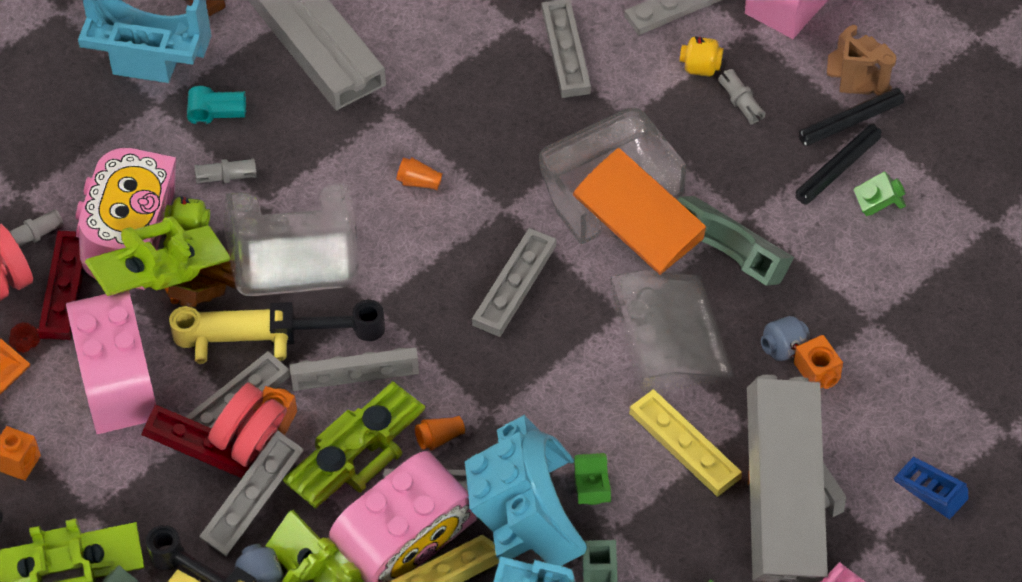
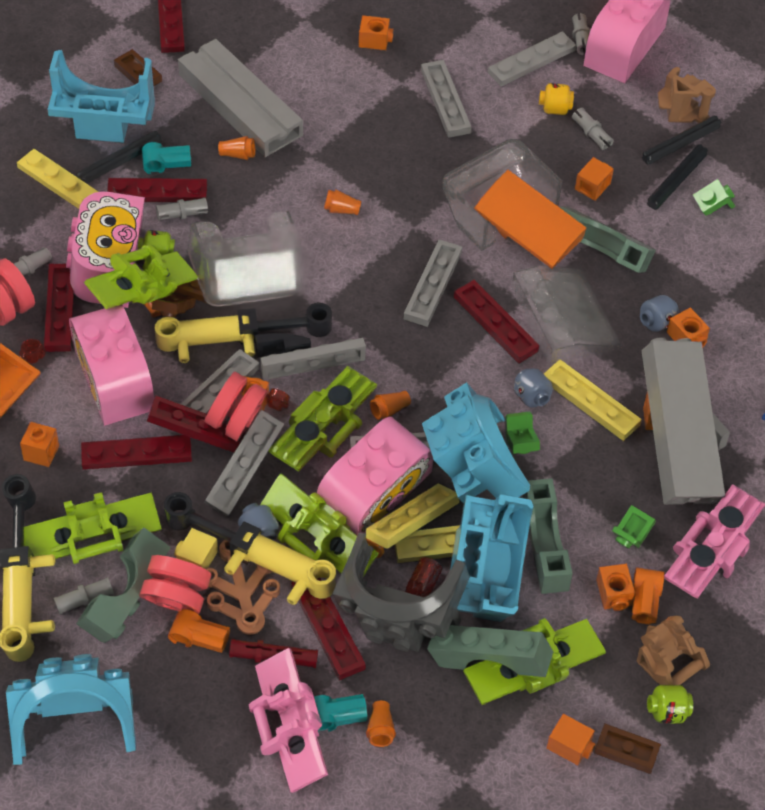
camera: 10 degrees left, 0 degrees up
none -> light yellow plate [17,149,98,209]
none -> black axle [76,131,162,184]
none -> dark red plate [81,435,192,470]
none -> dark red plate [107,178,207,202]
none -> orange cone [218,136,256,160]
none -> black slope [255,333,311,358]
none -> clear red plate [266,388,290,411]
none -> dark red plate [454,280,540,364]
none -> sand blue head [514,368,553,407]
none -> orange brick [575,157,614,201]

